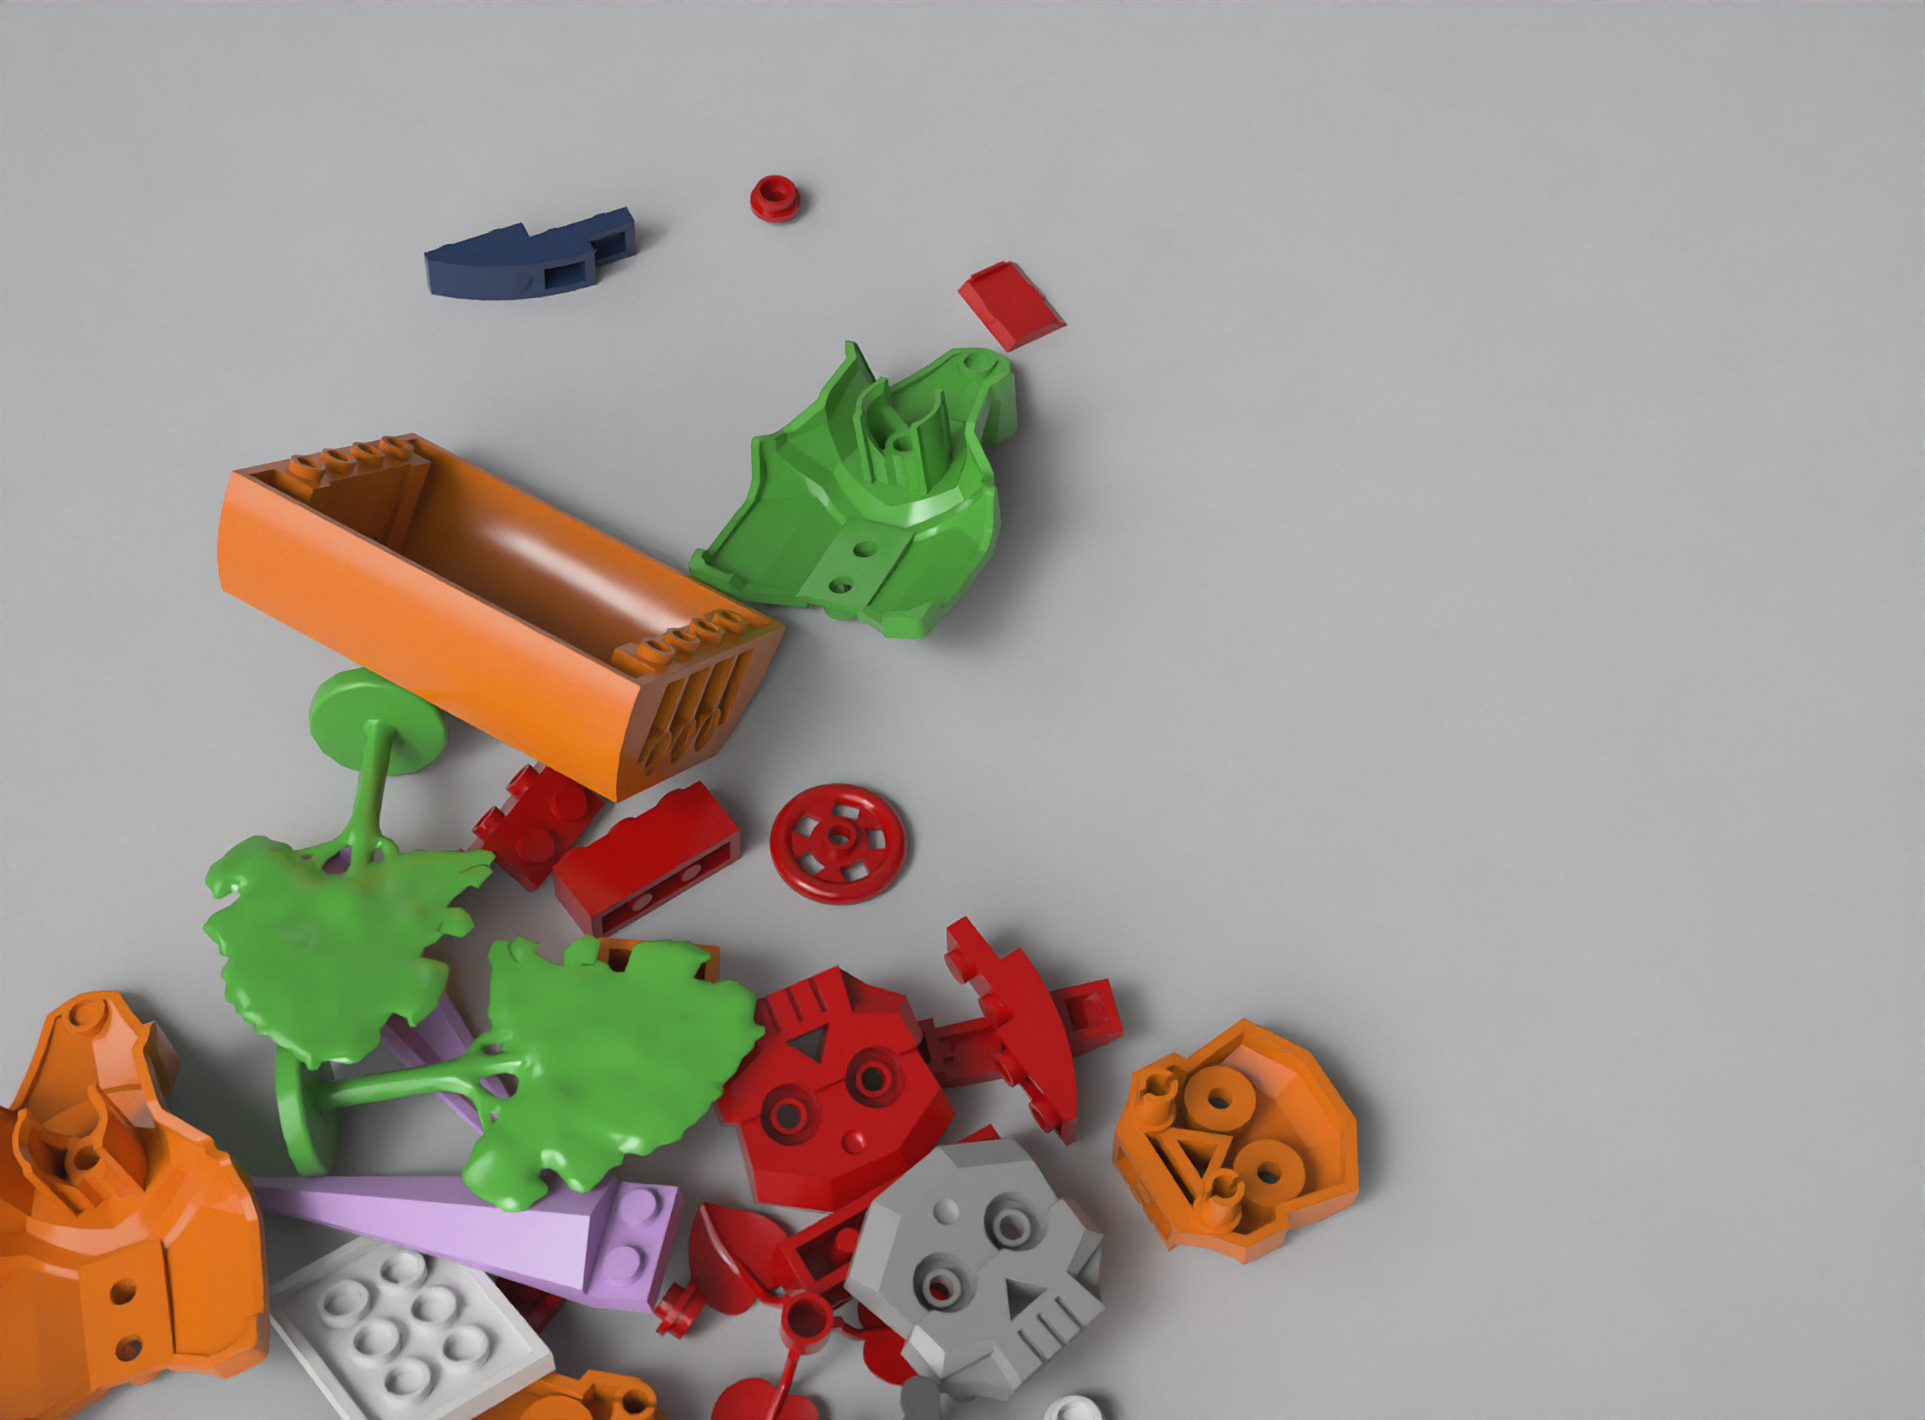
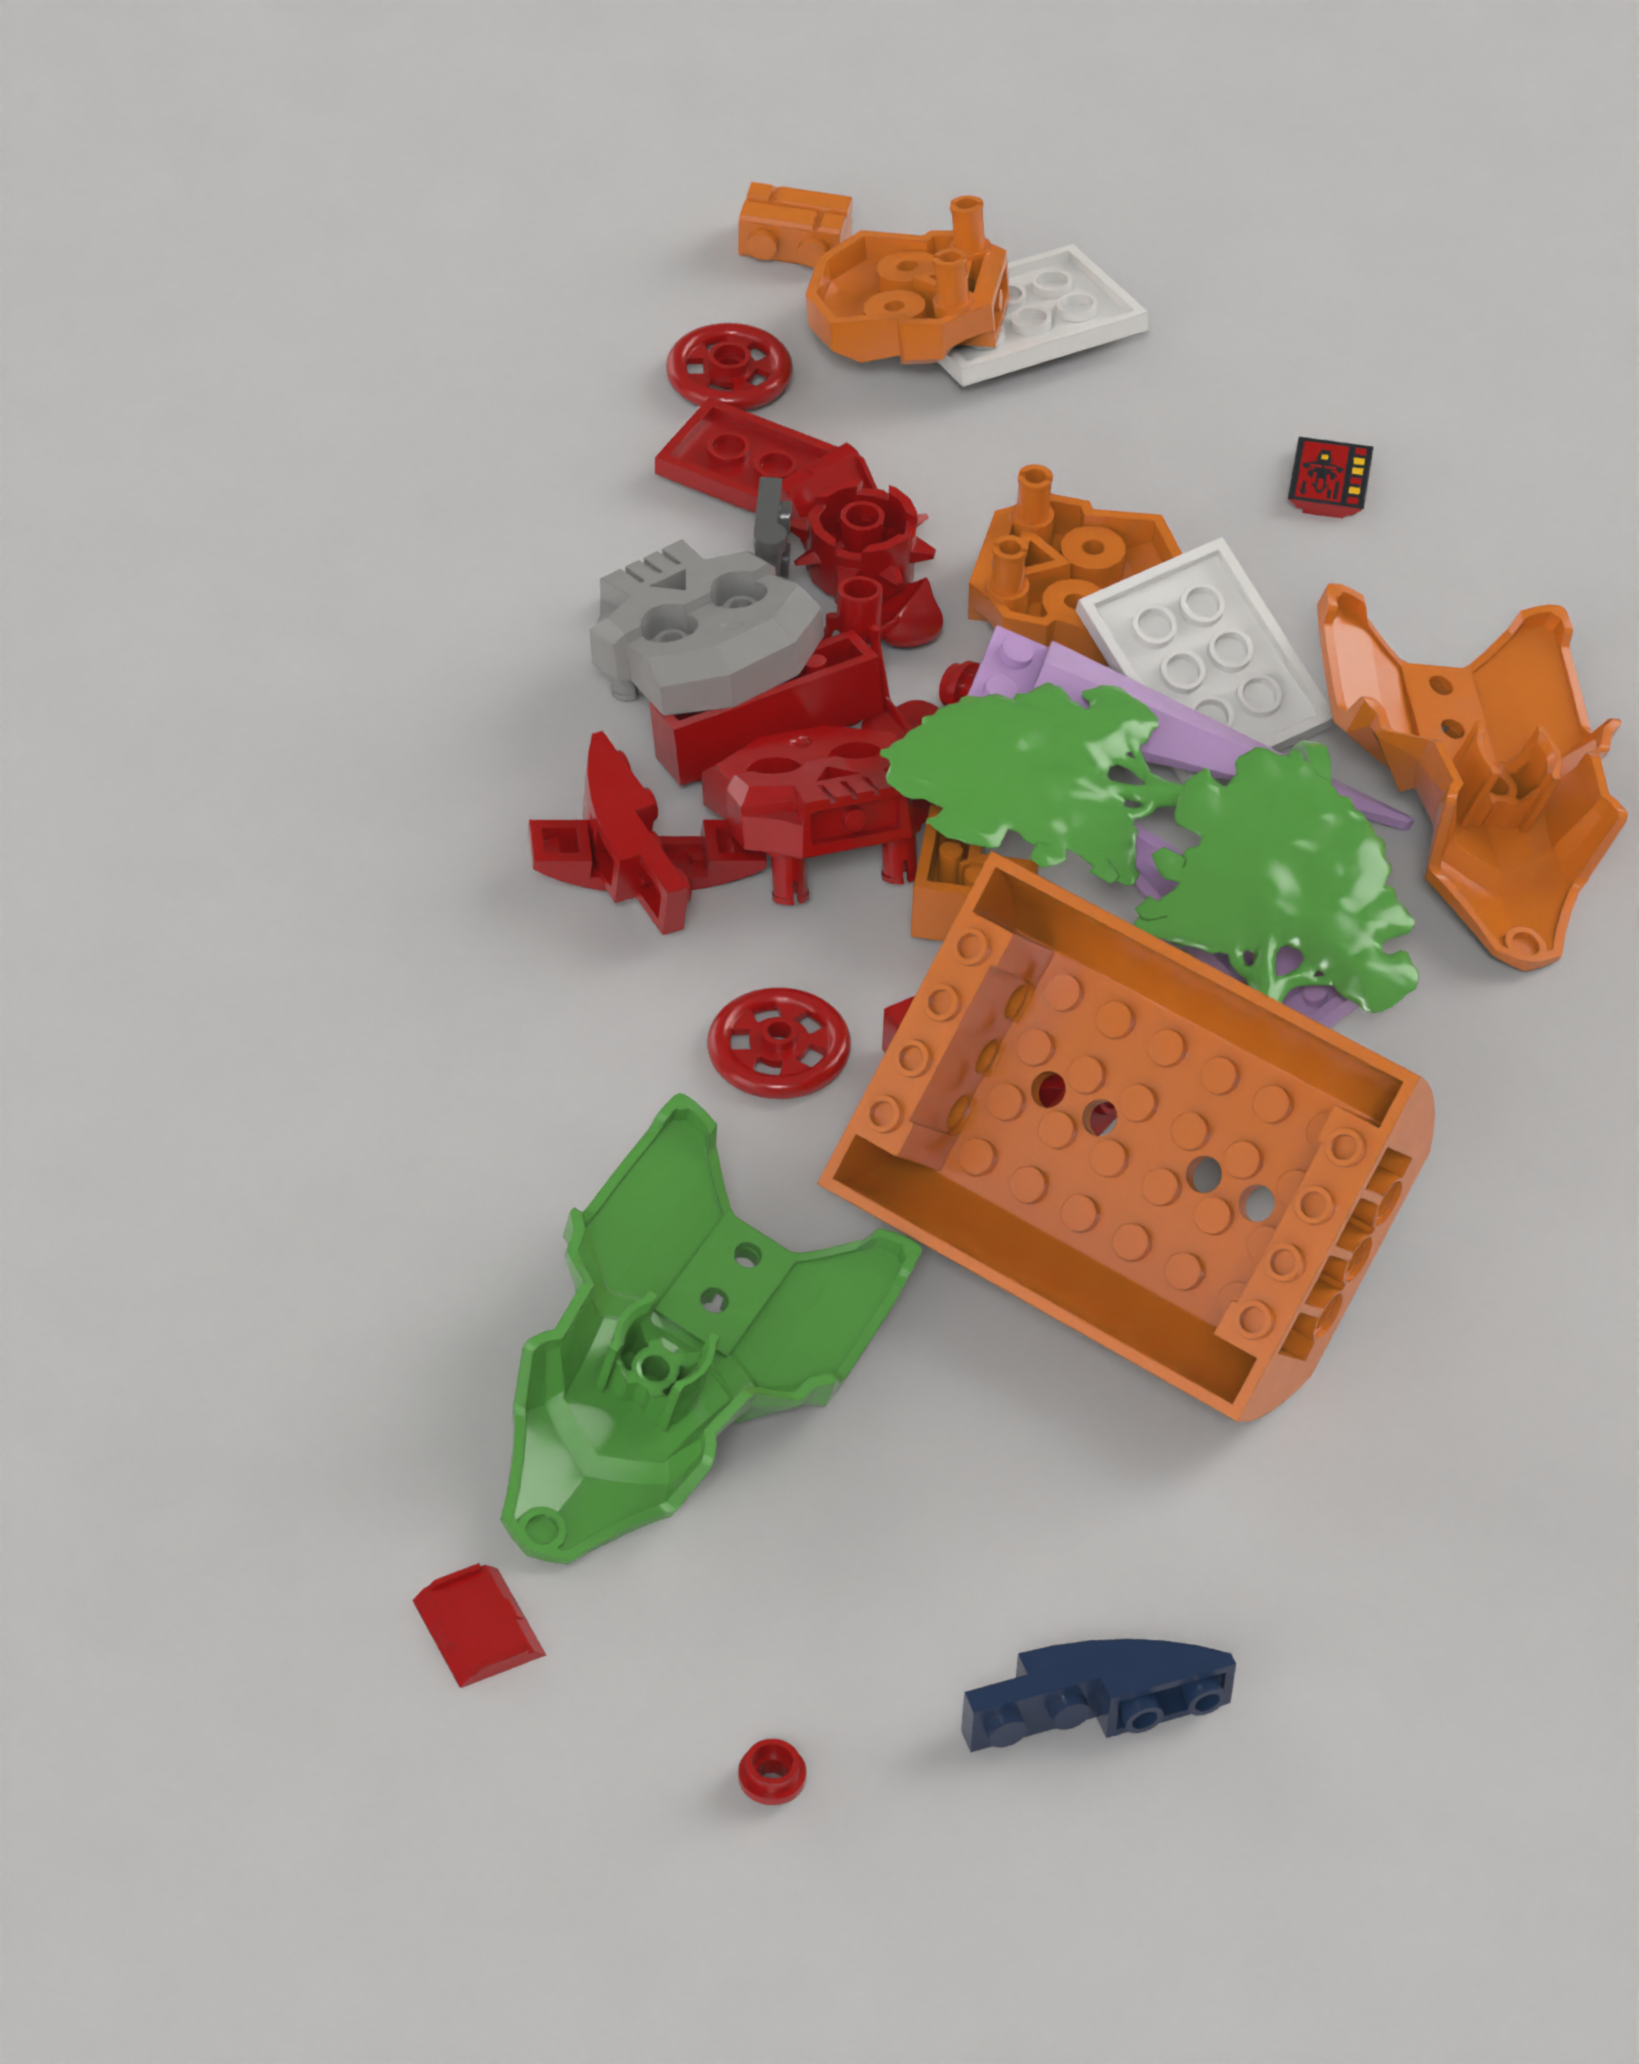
camera: 170 degrees left, 10 degrees down
orange brick [1112,1018,1359,1265] -> none

